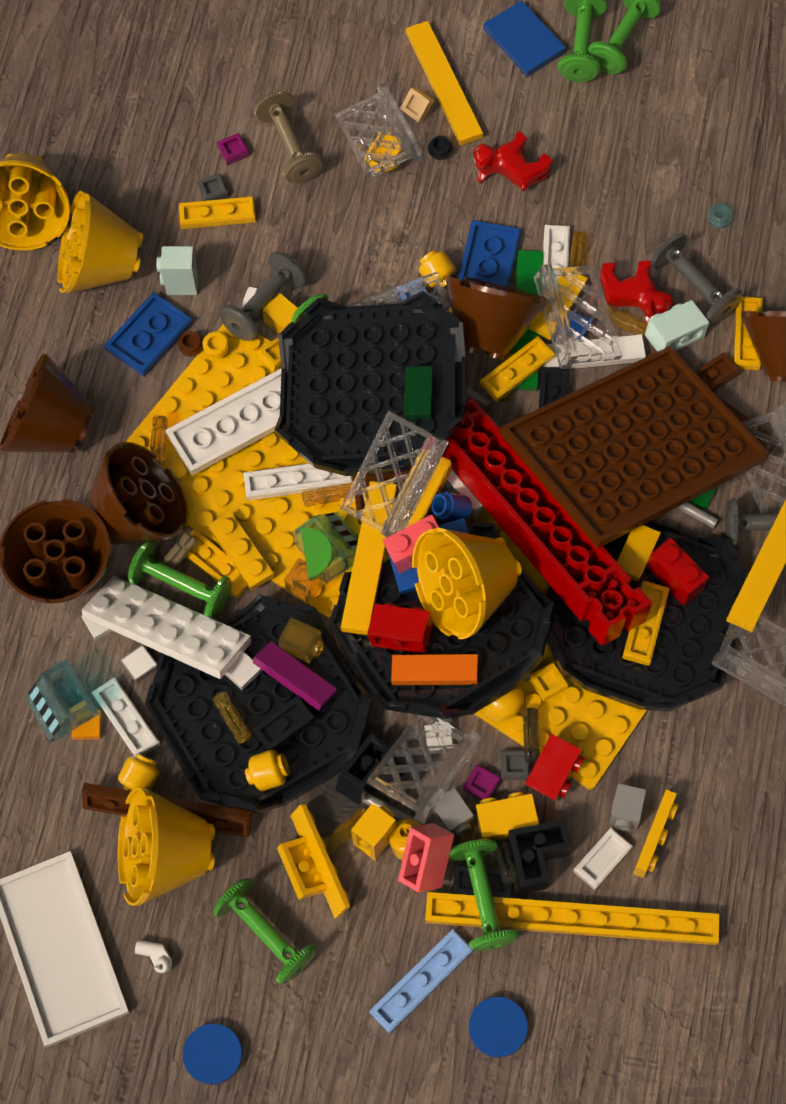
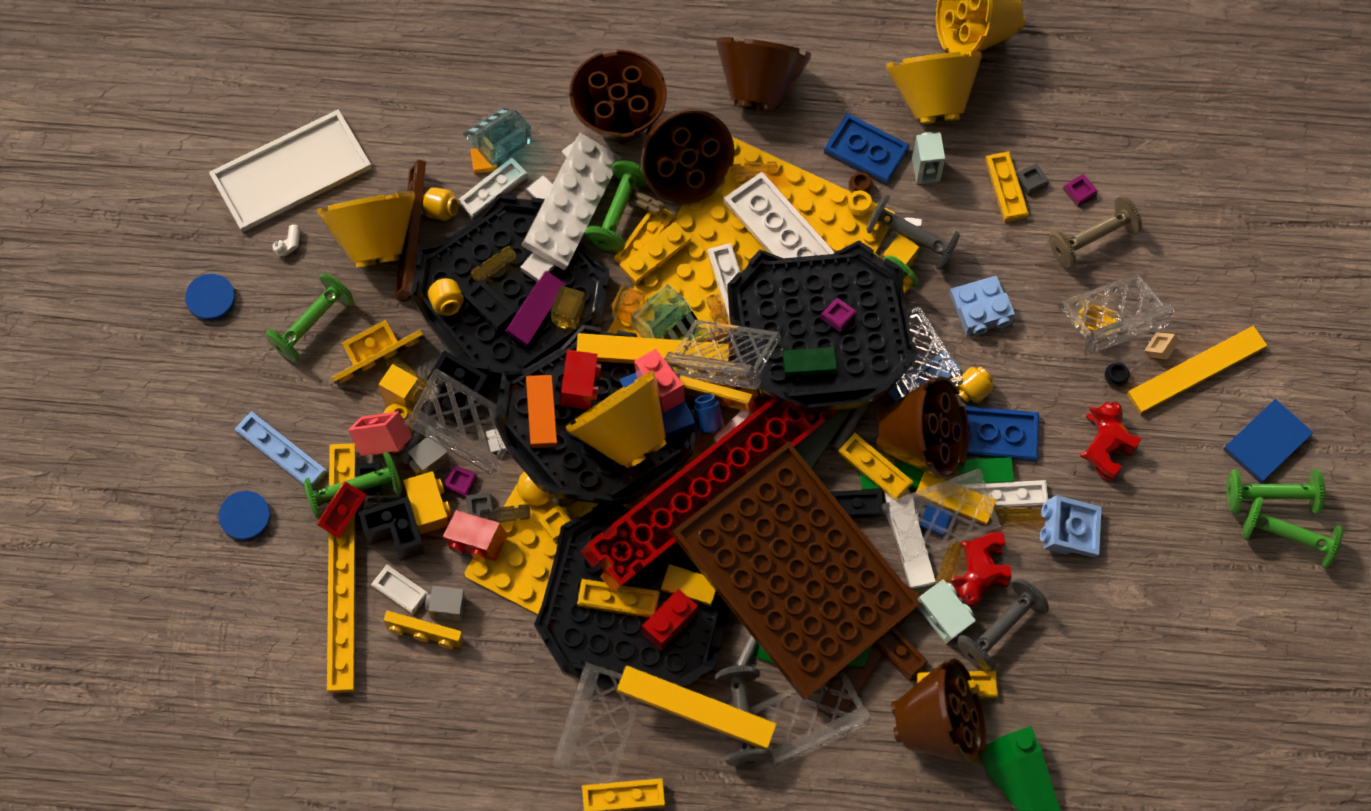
camera: 80 degrees right, 0 degrees up
bright green tile [300,527,332,581] -> none
clear light blue plate [707,203,732,228] -> none
none -> red plate [316,480,367,538]
none -> magenta tile [821,298,857,332]
none -> light blue plate [949,275,1015,336]
none -> light blue plate [1040,495,1102,558]

